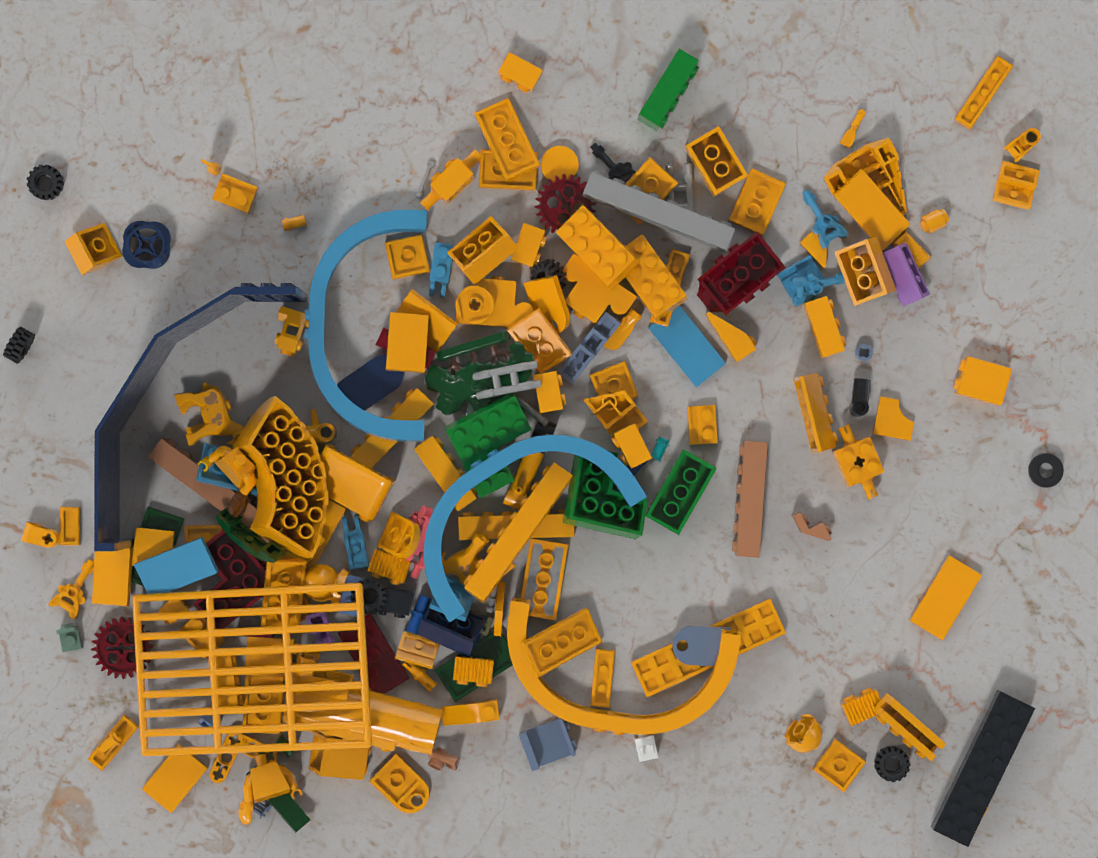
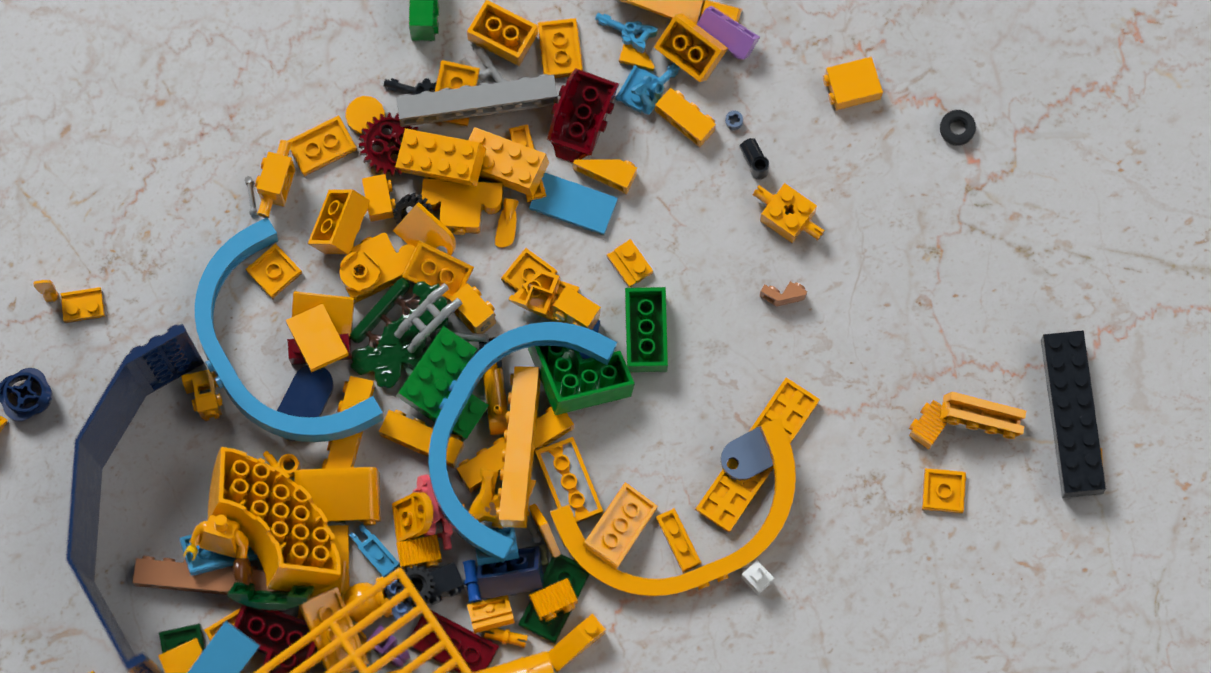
camera: 30 degrees left, 15 degrees down
light orange animal [174,382,250,446] -> none
light orange pin [282,214,307,232] -> none
dark azure hinge [429,242,454,298] -> none
light orange tile [474,98,541,182] -> none
light orange brick [498,52,543,93] -> none
sand blue panel [519,718,578,771] -> none
sand blue slope [557,311,622,384] -> none
teal pin [651,436,670,462] -> none
nougat brick [732,441,768,558] -> none
light orange cylinder [784,714,823,753] -> none
light orange slope [793,372,838,453] -> none
light orange tile [872,396,914,441] -> none
black tyre [874,746,911,782] -> none
light orange tile [909,555,982,641] -> none

